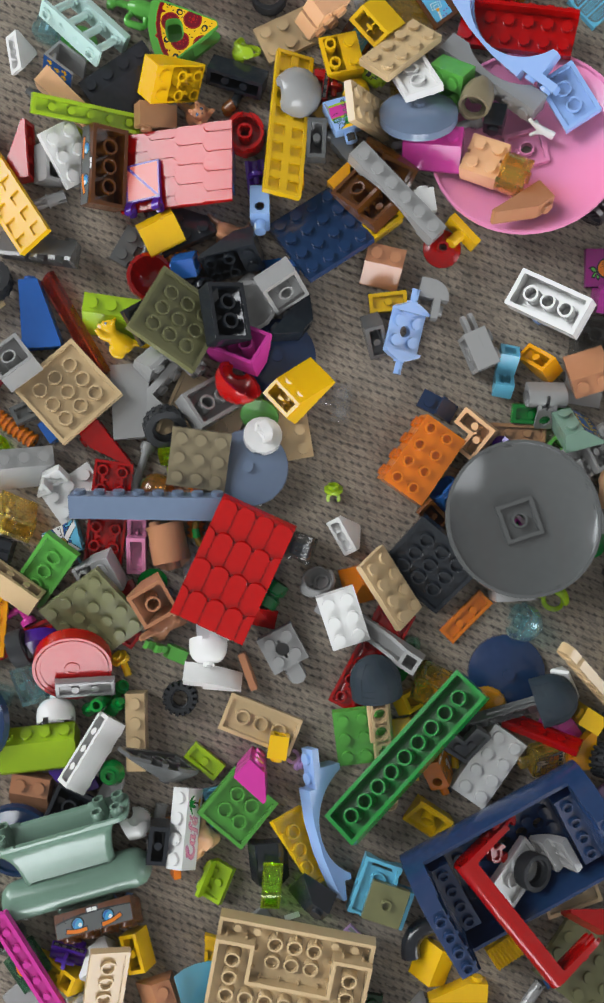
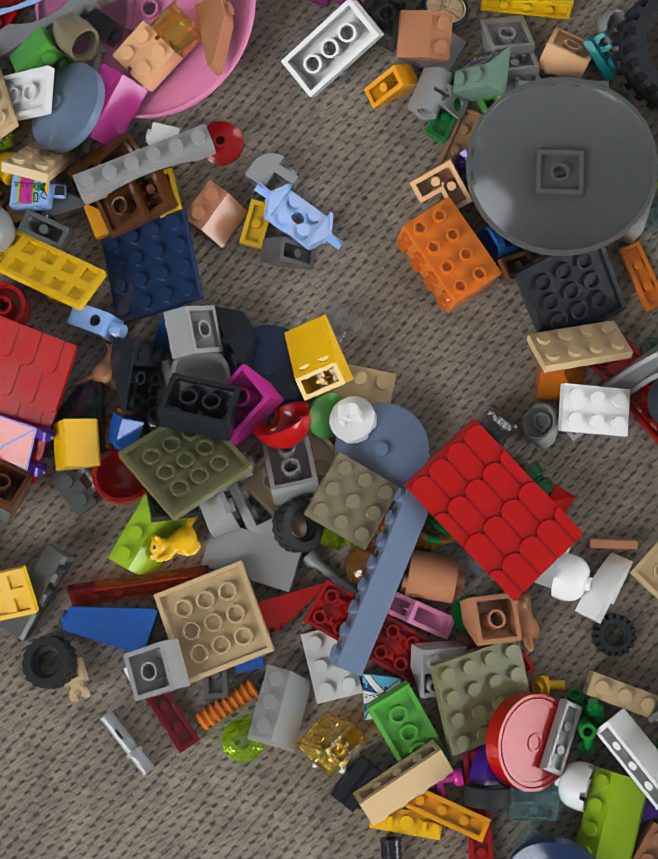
camera: 65 degrees left, 5 degrees down
white slope [37,464,70,498] -> none
bright green piece [142,639,190,665] -> none
dark purple hips [245,159,264,197] -> none
light grey brick [256,620,309,684] -> none
lime plate [324,482,343,502] -> none
white slope [326,515,361,556] -> none
dark blue slope [416,389,458,424] -> none
yellow tile [445,213,481,252] -> none
light grey brick [458,313,501,376] -> none
medium azure brick [492,343,521,399] -> none

